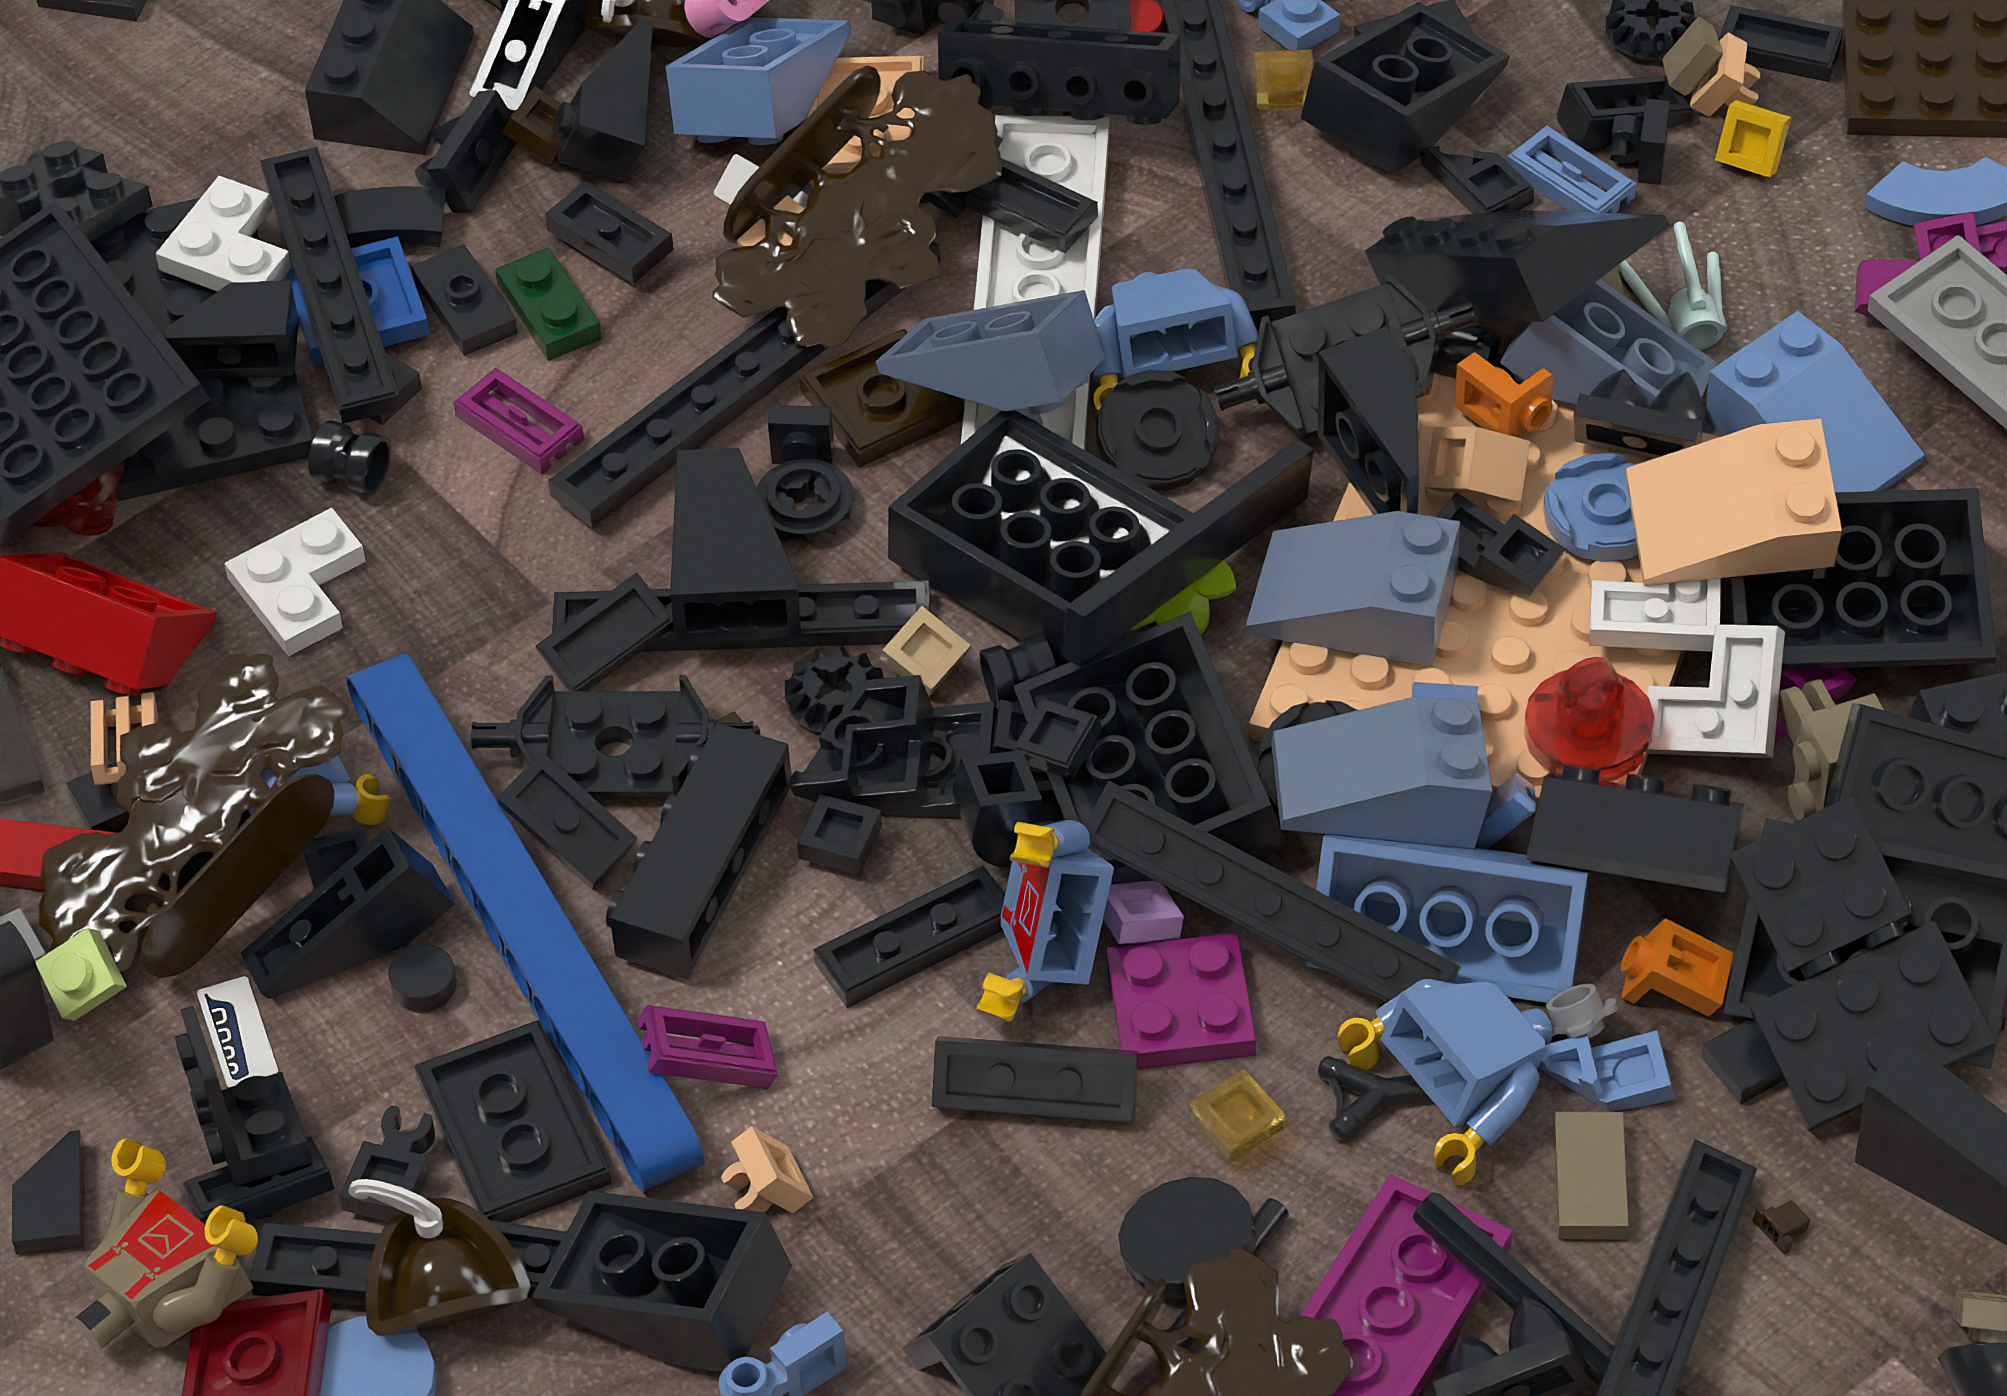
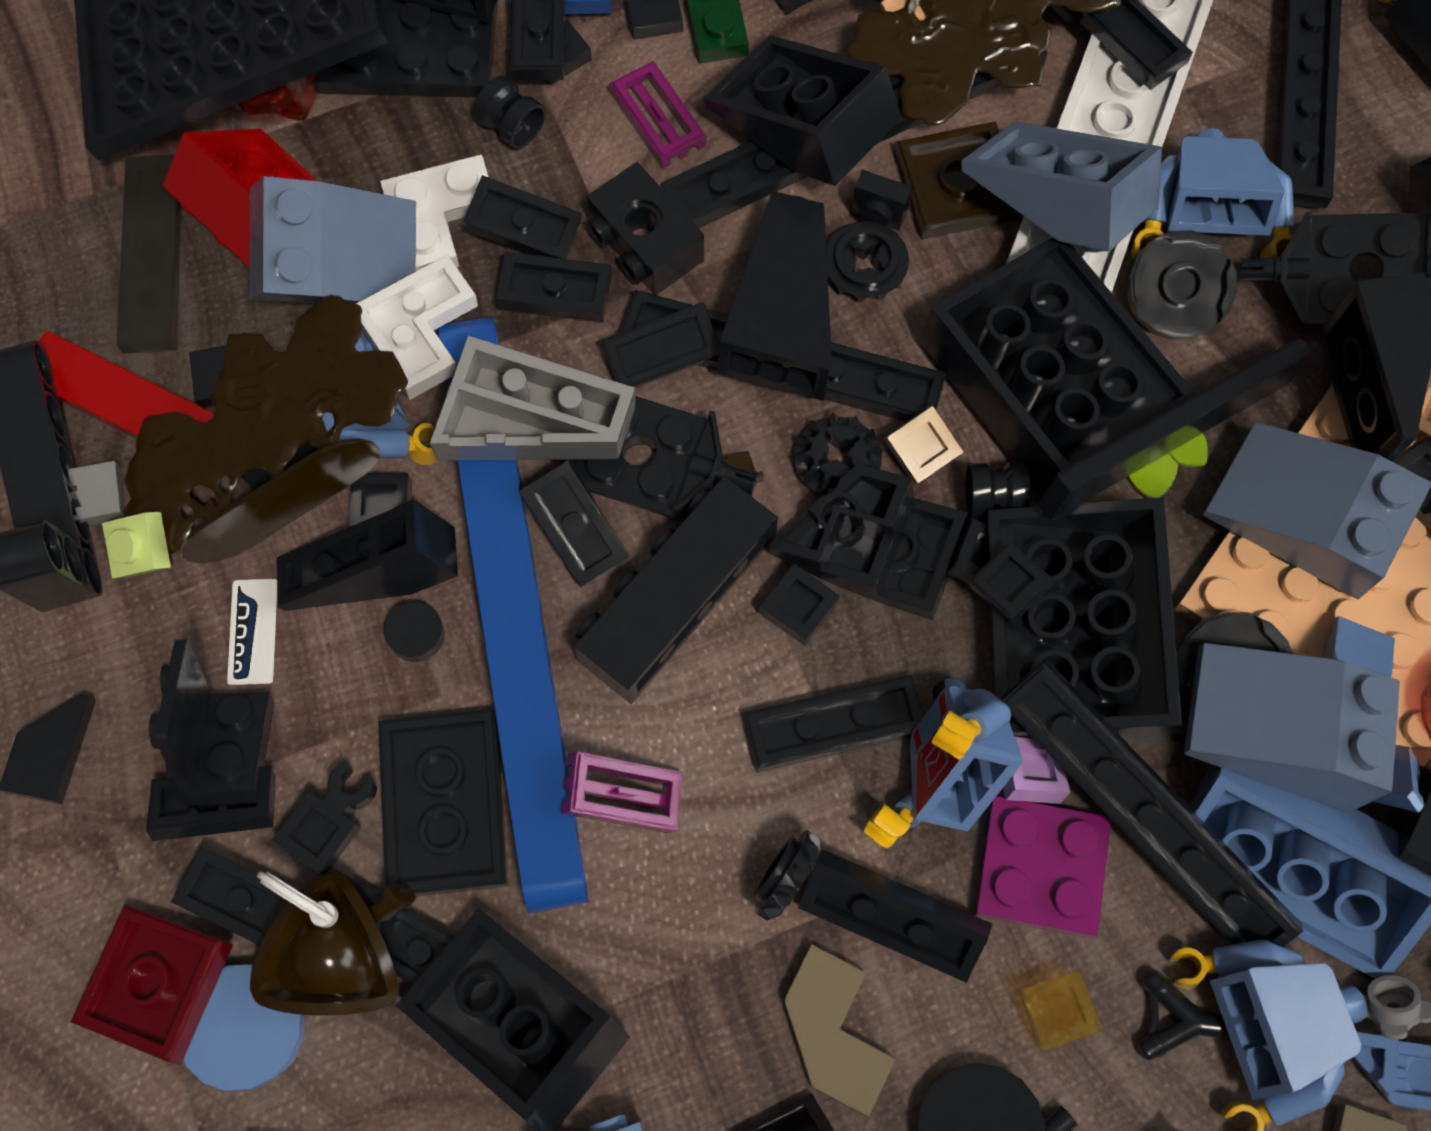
camera: 15 degrees right, 20 degrees up
torso [74,1138,258,1350] -> none
light nougat tile [91,692,158,785] -> none
light nougat tile [721,1126,814,1213] -> none
black brick [953,750,1065,868] -> none
none -> sand blue slope [249,176,416,304]
none -> white plate [356,255,478,400]
none -> dark brown piece [369,884,417,922]
none -> light grey wedge [430,336,635,461]
none -> black plate [463,175,582,259]
none -> black plate [496,252,612,322]
none -> black brick [587,161,704,295]
none -> black slope [703,35,901,186]
none -> black gear [753,830,821,921]
none -> dark tan tile [784,944,896,1117]

